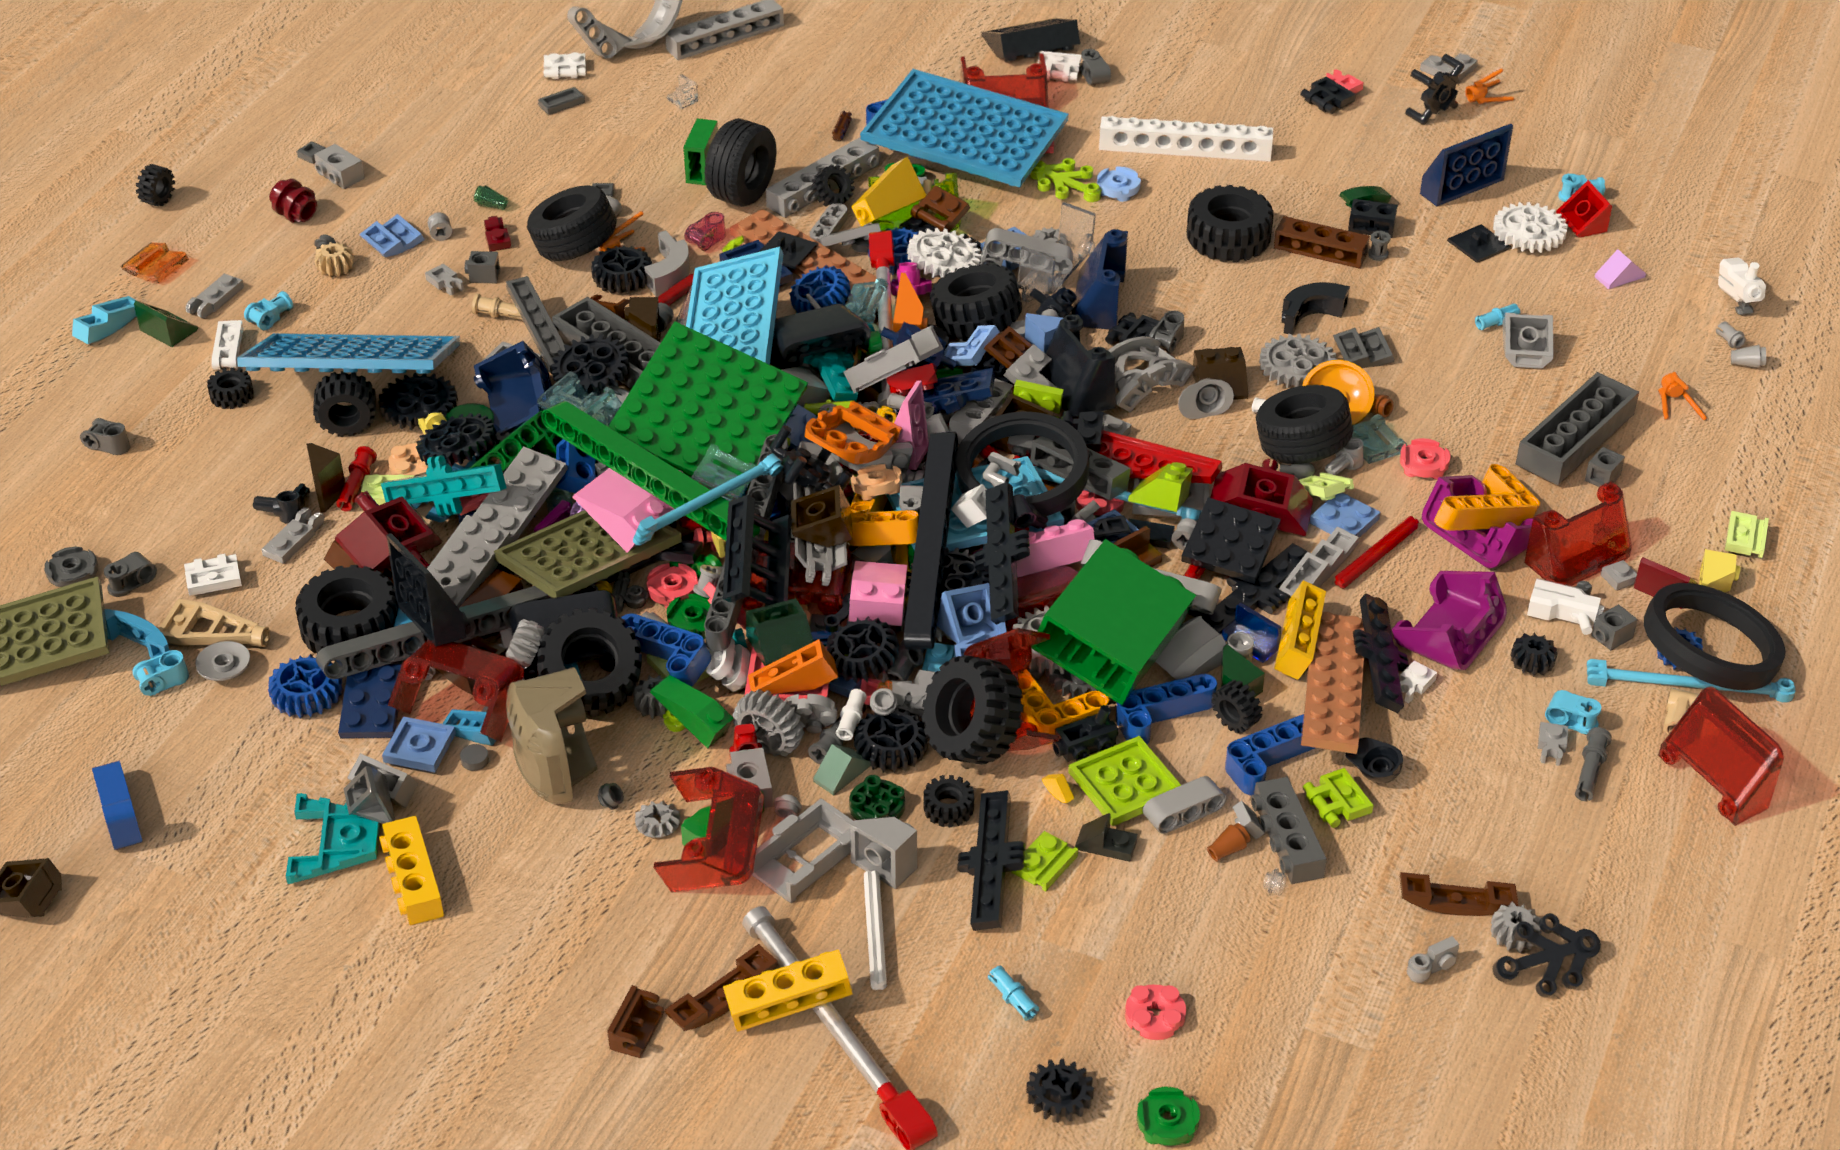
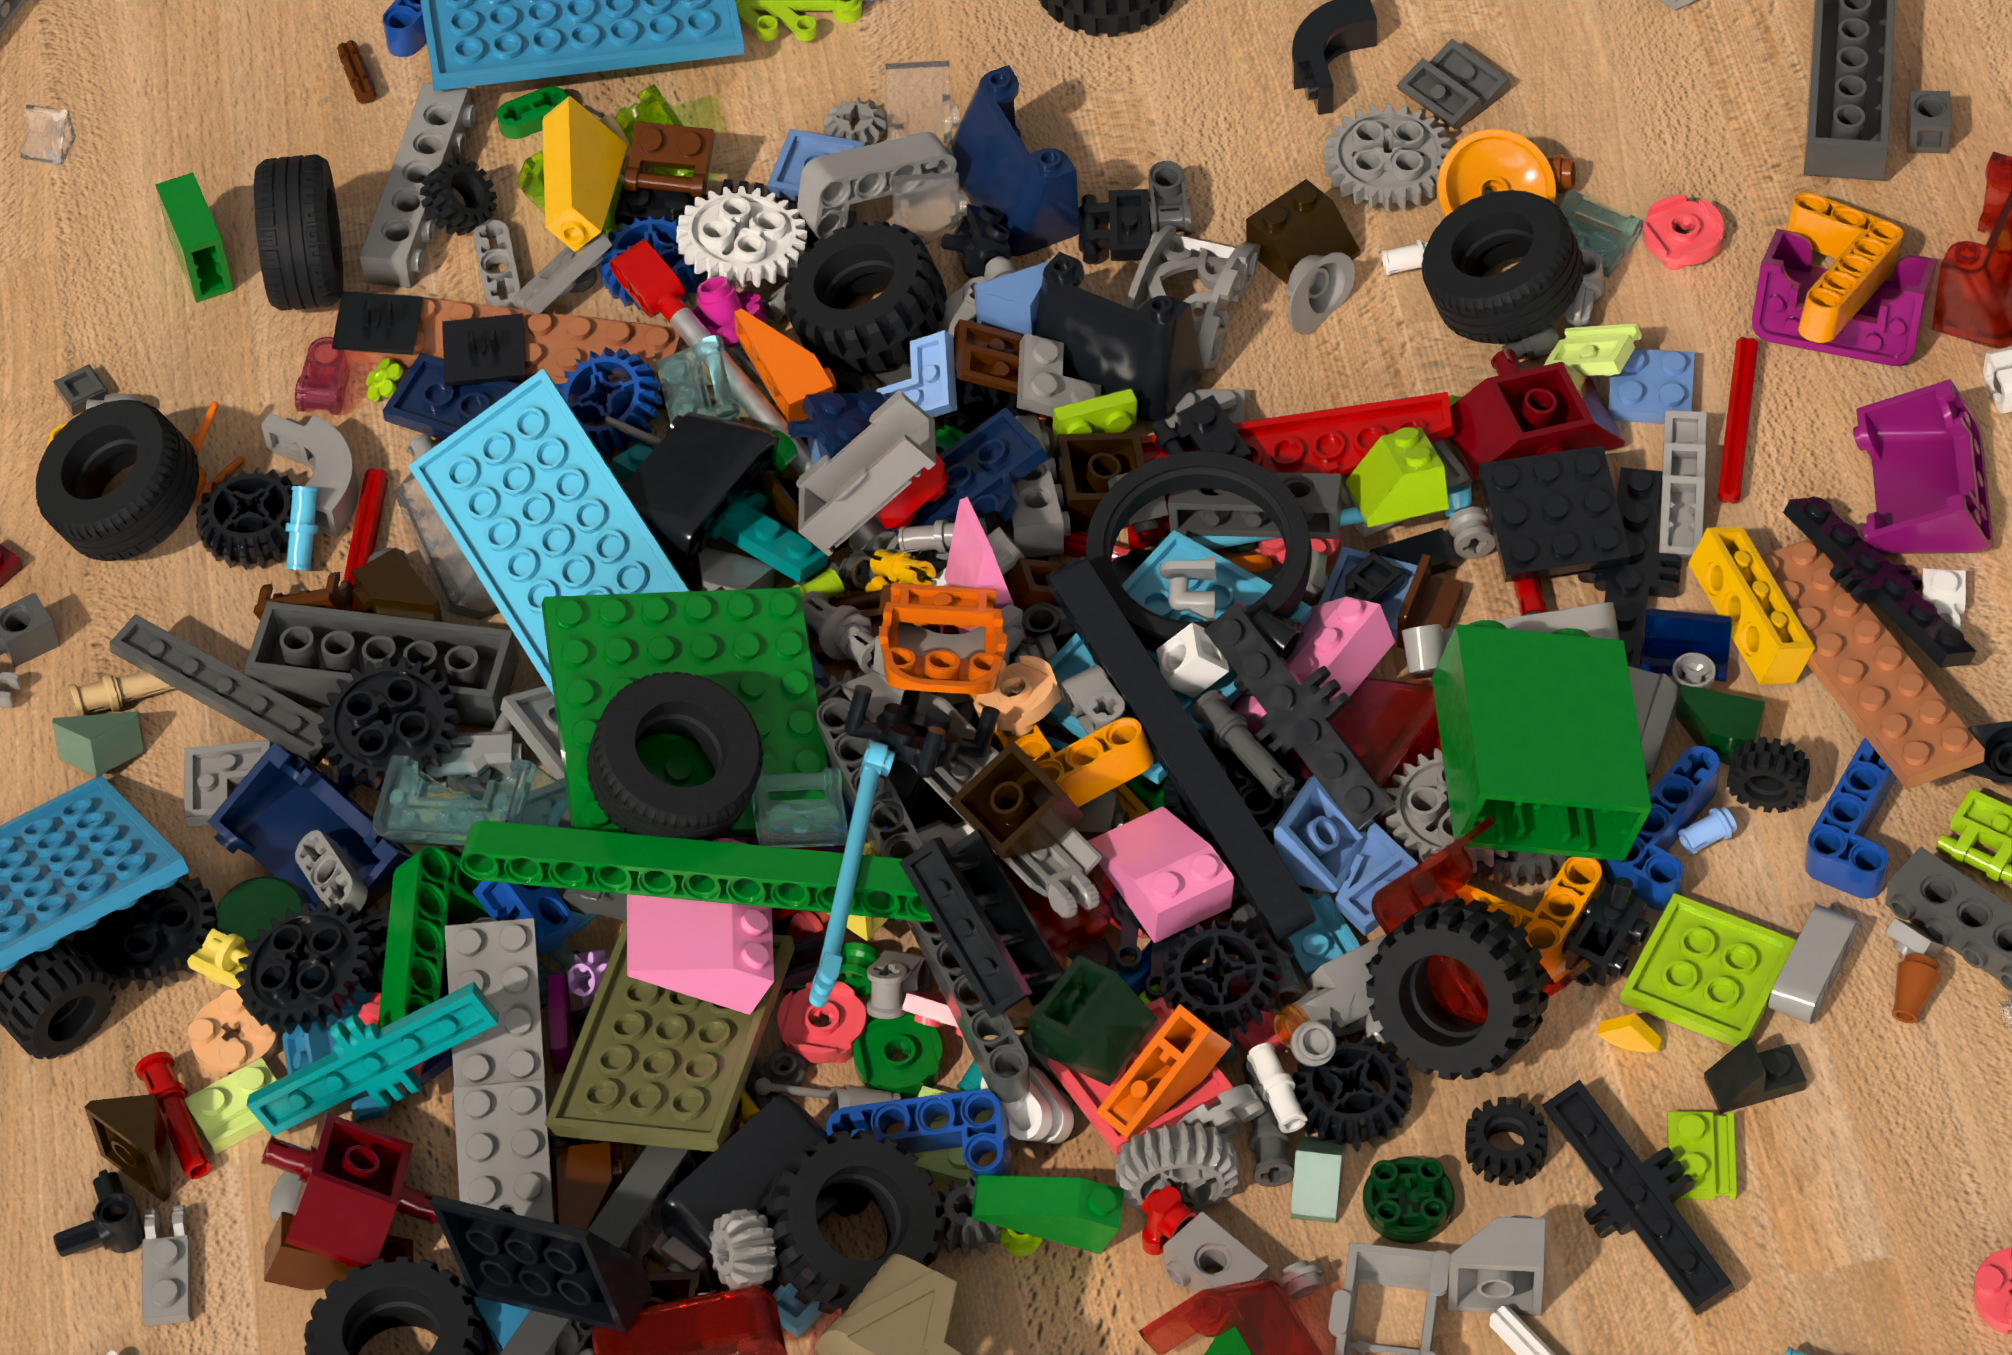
camera: 30 degrees left, 10 degrees up
none -> sand green slope [52,711,144,777]
none -> medium azure pin [285,486,319,571]
none -> light grey beam [295,830,368,915]
none -> black piece [332,291,423,355]
none -> black tyre [586,672,763,841]
none -> light grey hinge [754,1078,844,1105]
none -> dark grey pin [1191,690,1295,799]
none -> light blue pin [1678,807,1737,856]

